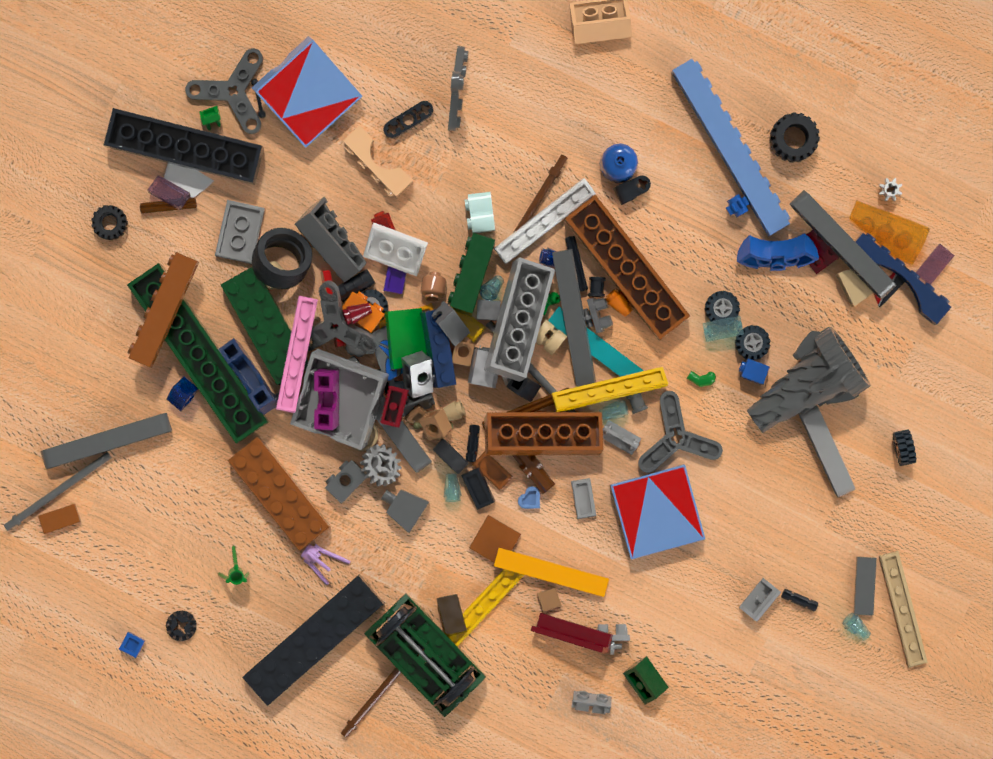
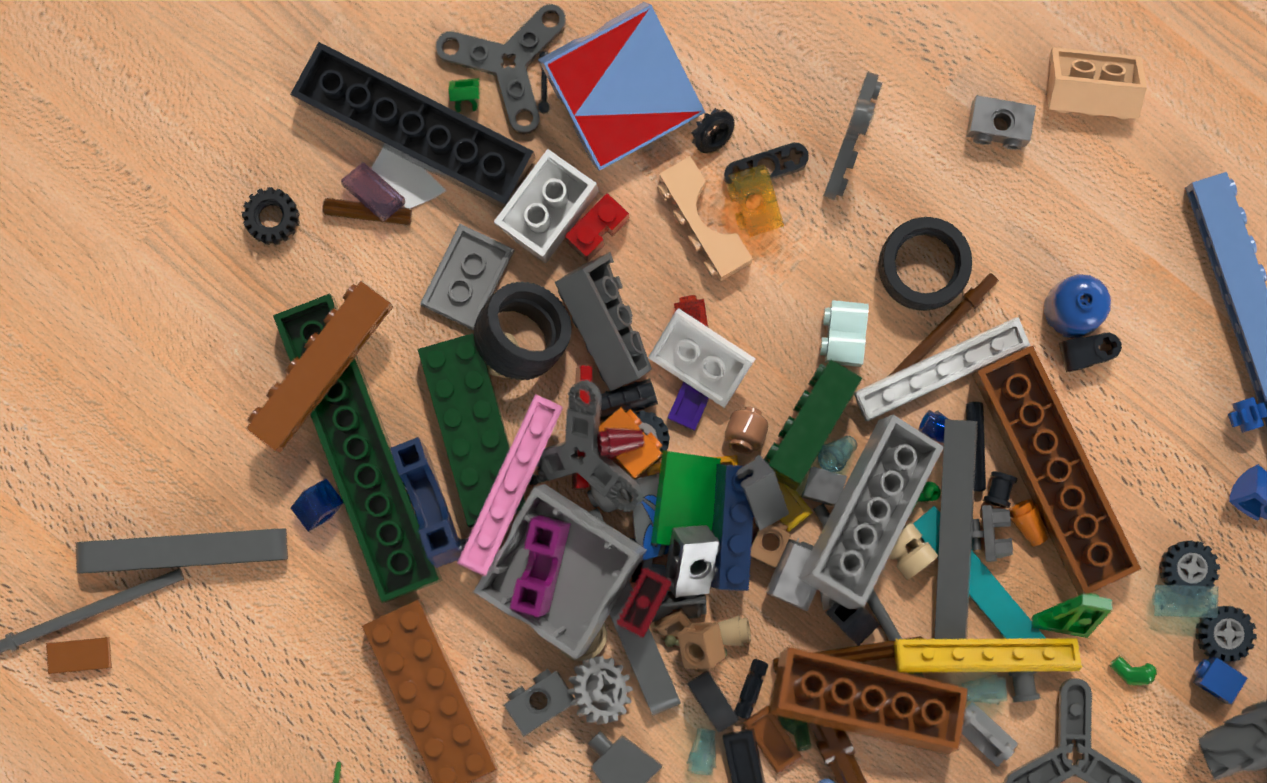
camera: 10 degrees right, 5 degrees down
none -> white slope [494,149,599,263]
none -> red brick [565,193,629,263]
none -> black gear [691,108,735,153]
none -> clear yellow brick [726,165,784,237]
none -> clear green arm [778,716,812,751]
none -> black tyre [879,217,972,311]
none -> flat silver brick [966,95,1036,150]
none -> green wing [1032,594,1112,638]

